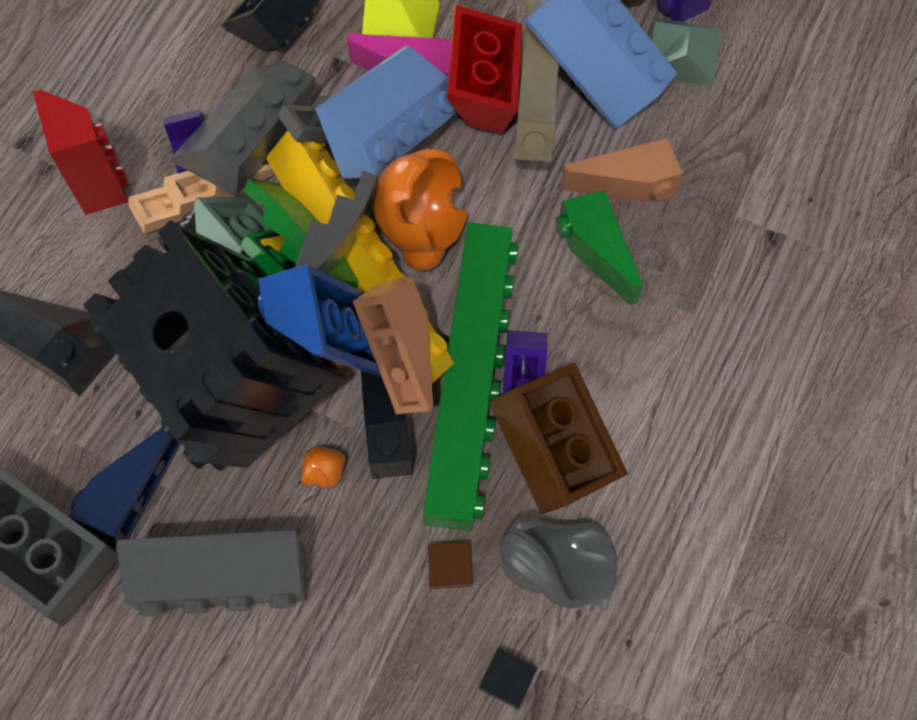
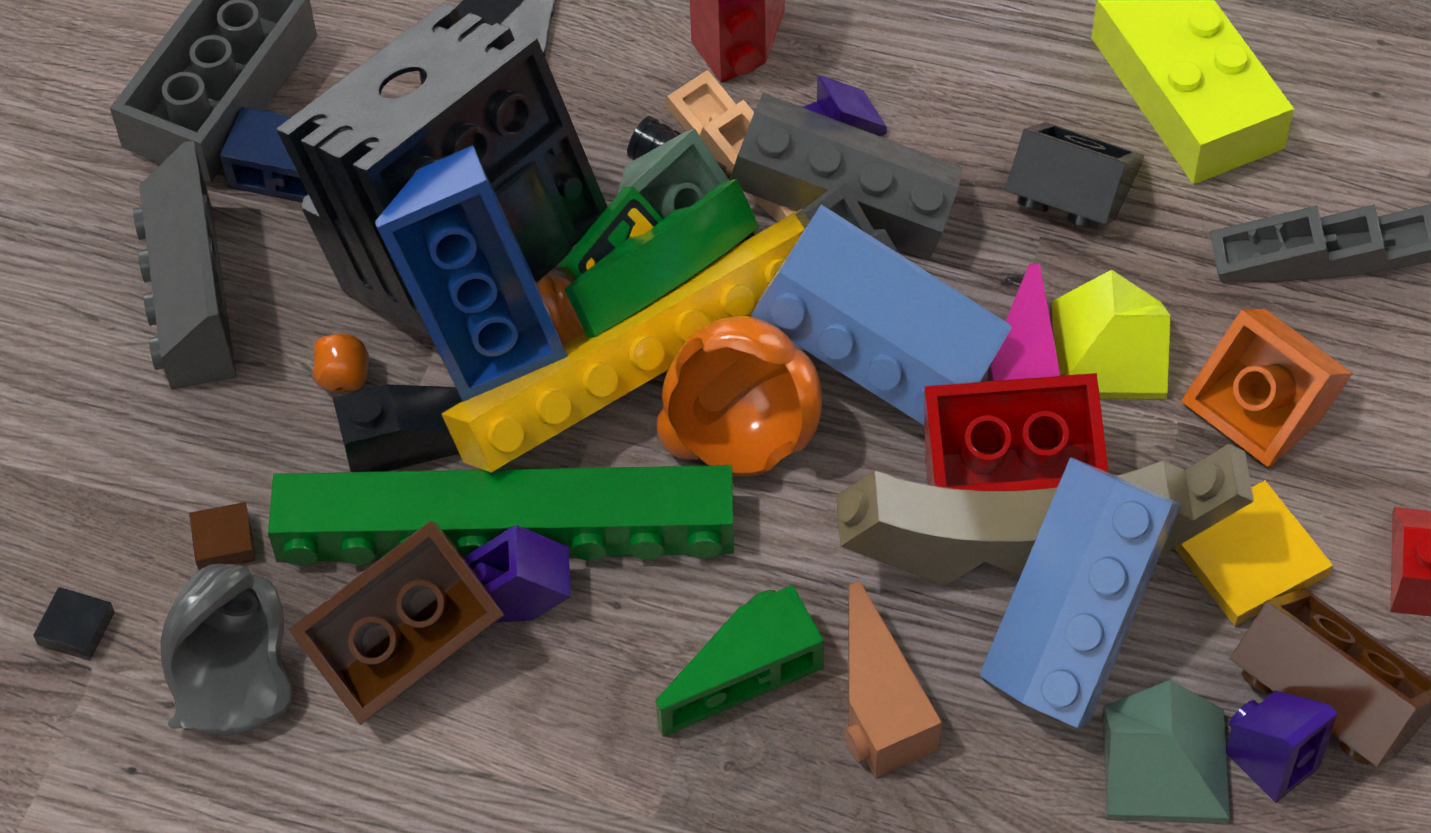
camera: 85 degrees right, 10 degrees down
dark grey slope [295,171,378,274] -> none
nougat slope [353,276,433,414] -> none

